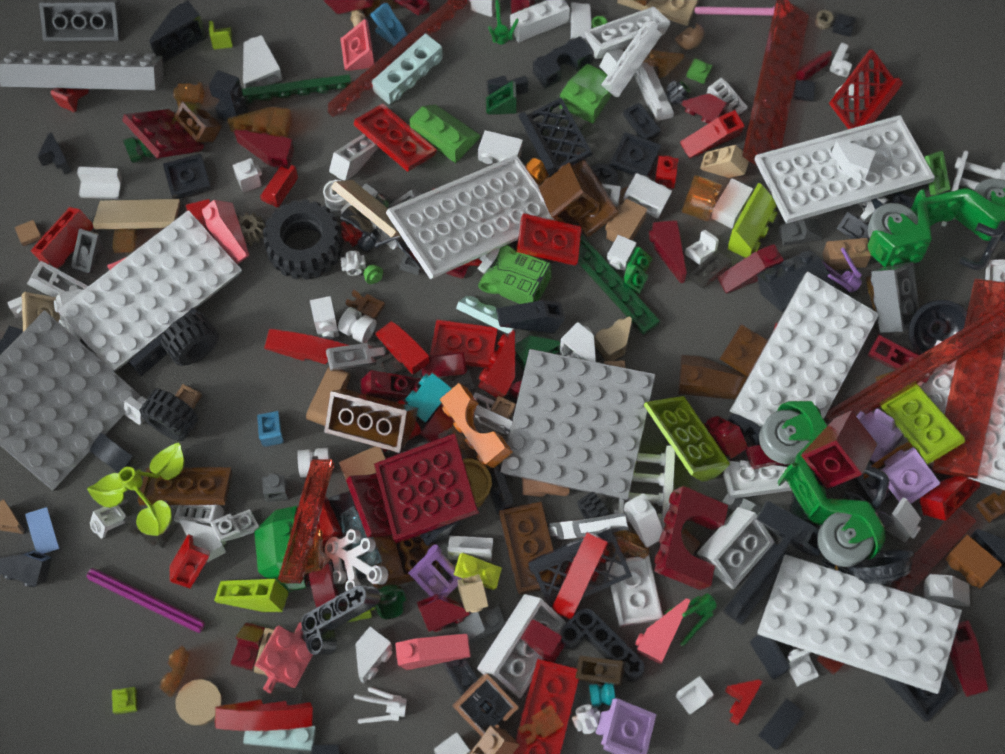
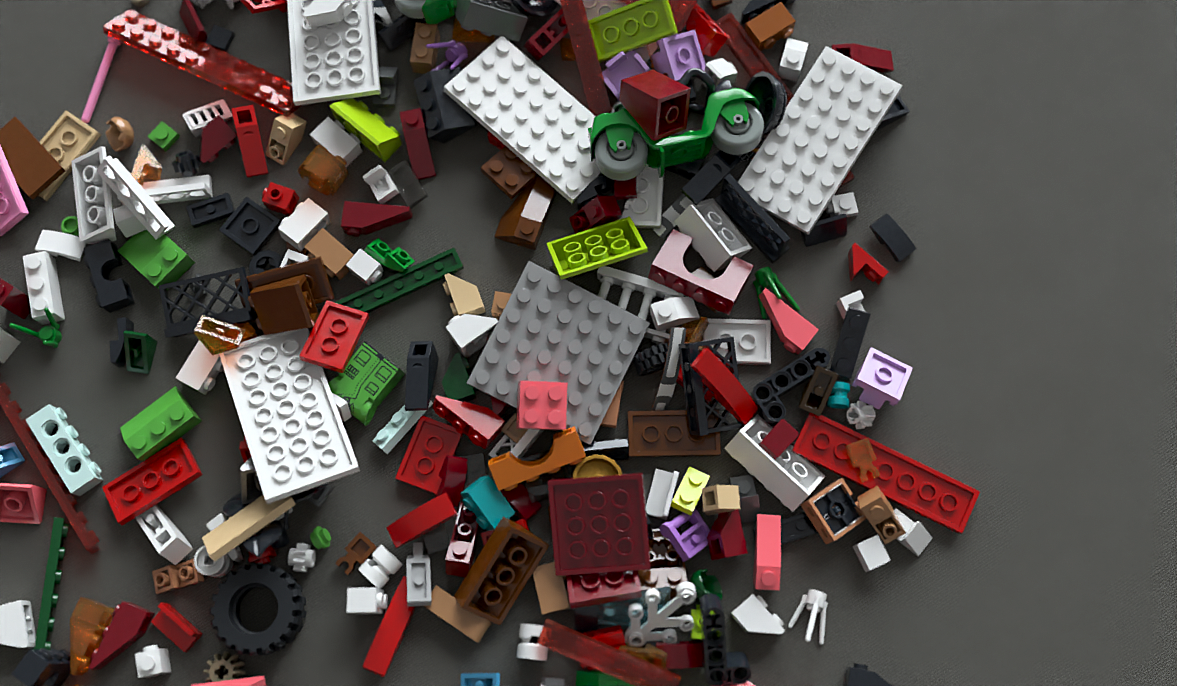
camera: 75 degrees left, 10 degrees up
none -> nougat slope [152,559,204,594]
none -> clear orange slope [194,315,246,355]
none -> coral brick [516,381,567,431]
none -> black plate [829,307,871,378]

